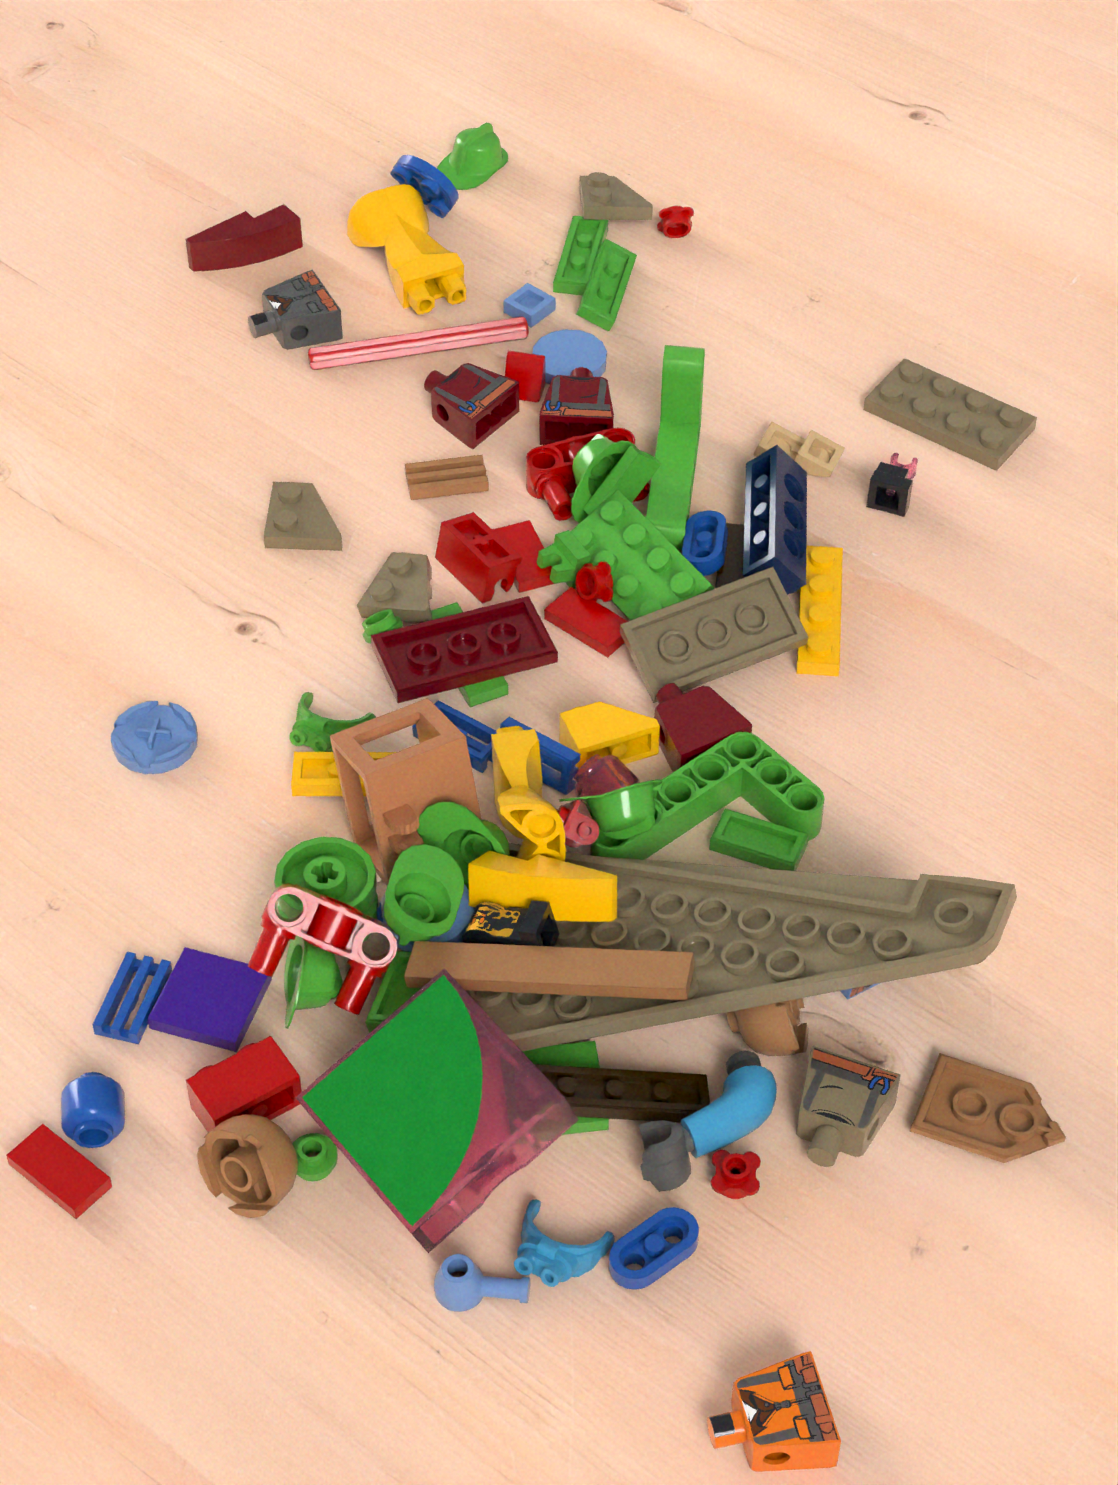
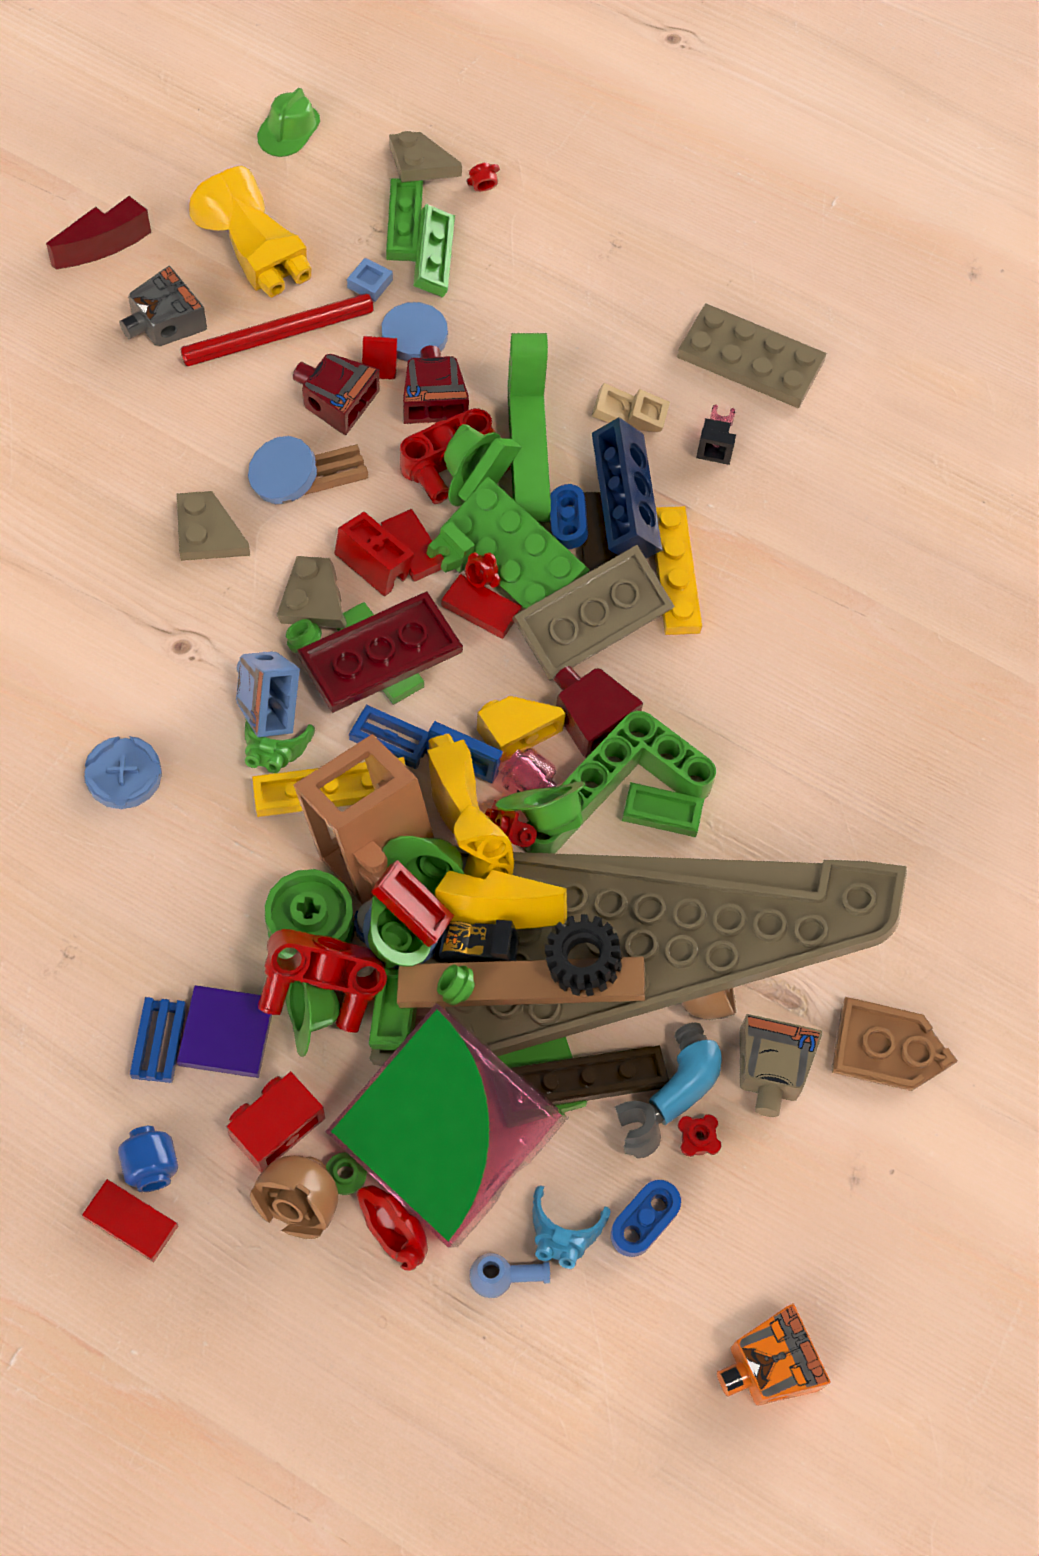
camera: 15 degrees left, 15 degrees up
blue tile [390,155,459,218] -> none
none -> medium blue torso [236,651,300,737]
none -> medium blue tile [248,436,317,504]
none -> red arm [357,1185,428,1271]
none -> red tile [371,860,455,947]
none -> bright green plate [437,964,475,1006]
none -> black tyre [545,914,622,996]

